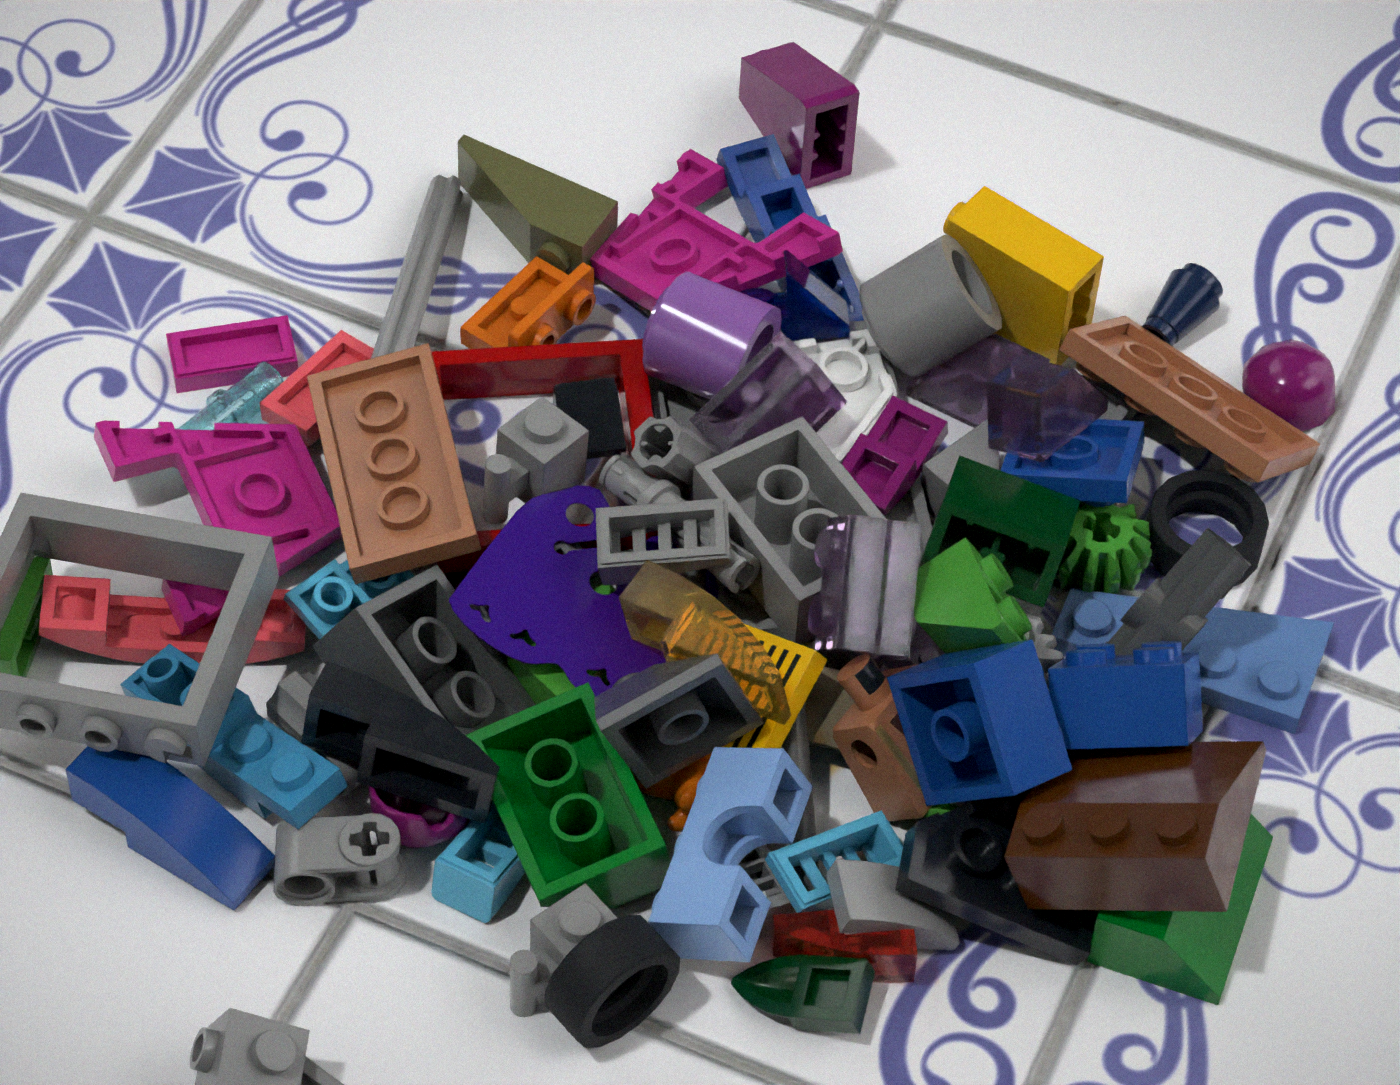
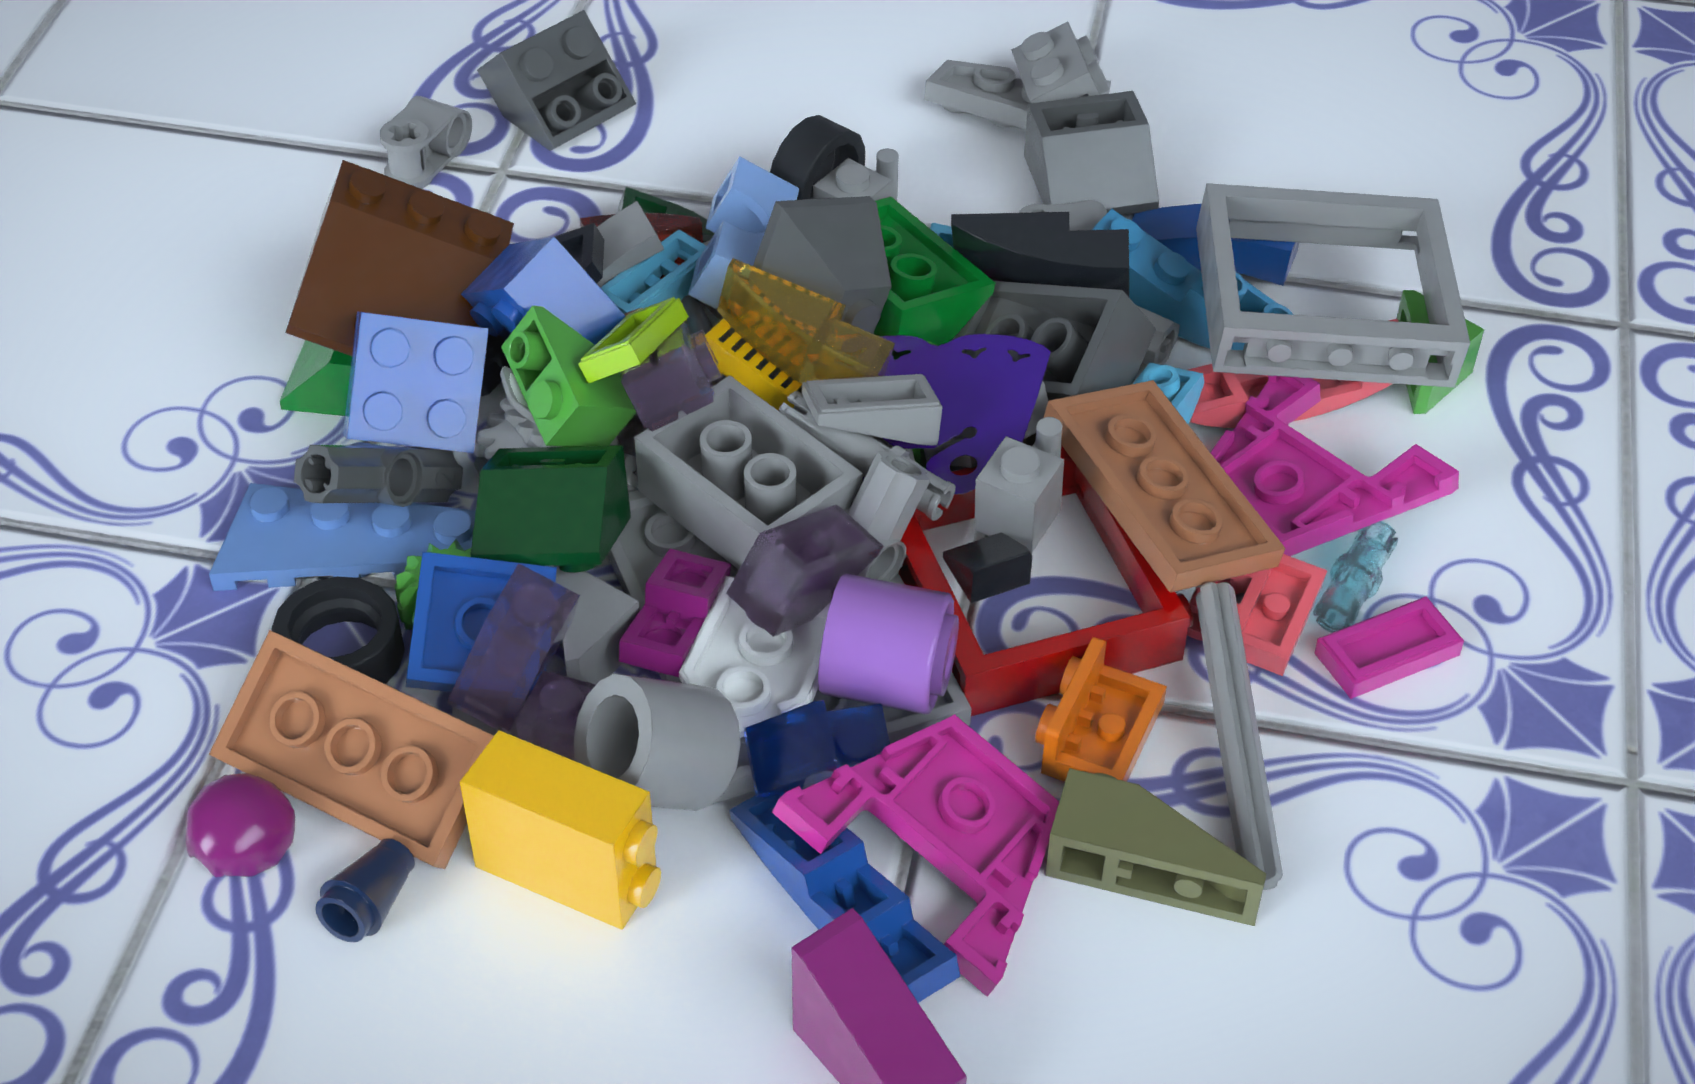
camera: 170 degrees right, 5 degrees down
none -> lime tile [578,297,689,384]
none -> slope [1024,91,1159,216]

